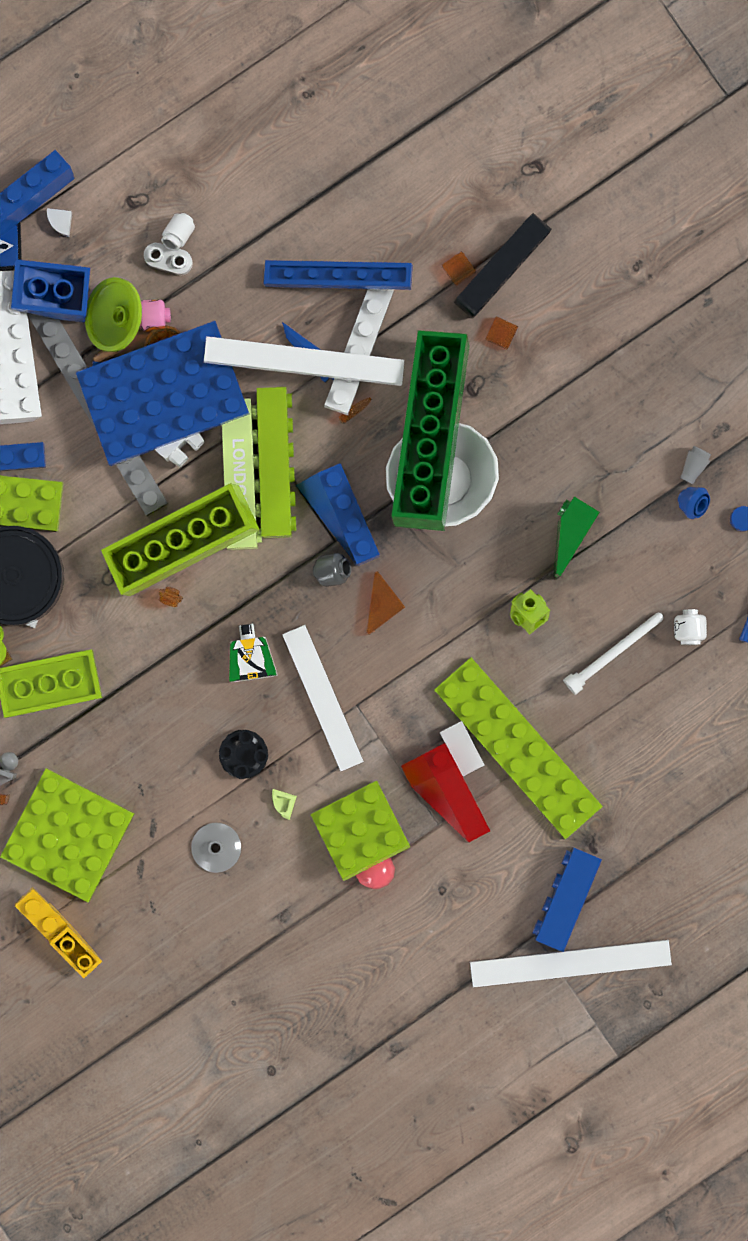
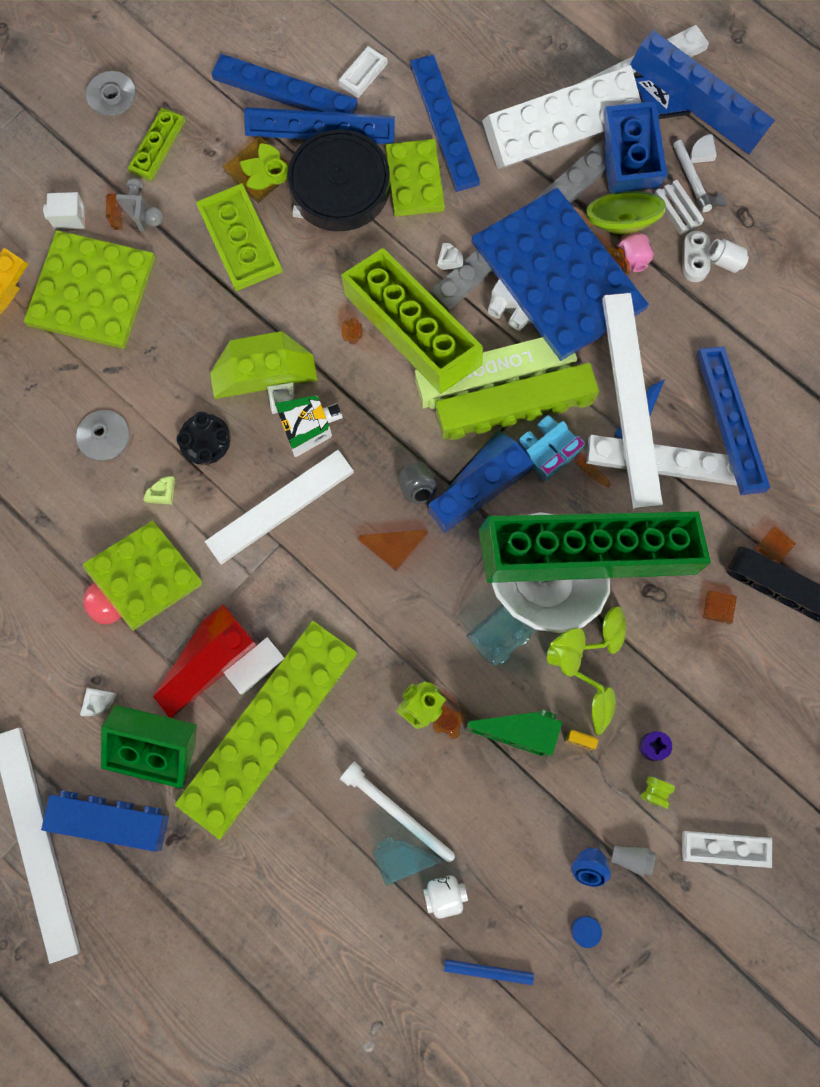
camera: 75 degrees right, 10 degrees down
none -> white tile [80,688,116,717]
none -> green slope [101,705,197,789]
none -> lime wedge [210,331,318,399]
none -> white tile [267,382,294,414]
none -> clear light blue slope [373,837,440,886]
none -> clear orange plate [433,706,465,739]
none -> white tile [437,243,463,270]
none -> clear light blue bracket [466,604,536,666]
none -> medium azure hips [518,415,586,482]
none -> lime plant [547,606,626,736]
none -> yellow tile [564,730,598,751]
none -> dark purple wheel [639,731,672,761]
none -> lime wheel [640,776,676,809]
none -> white tile [654,180,704,236]
none -> white piece [673,140,727,212]
none -> white tile [682,831,772,868]

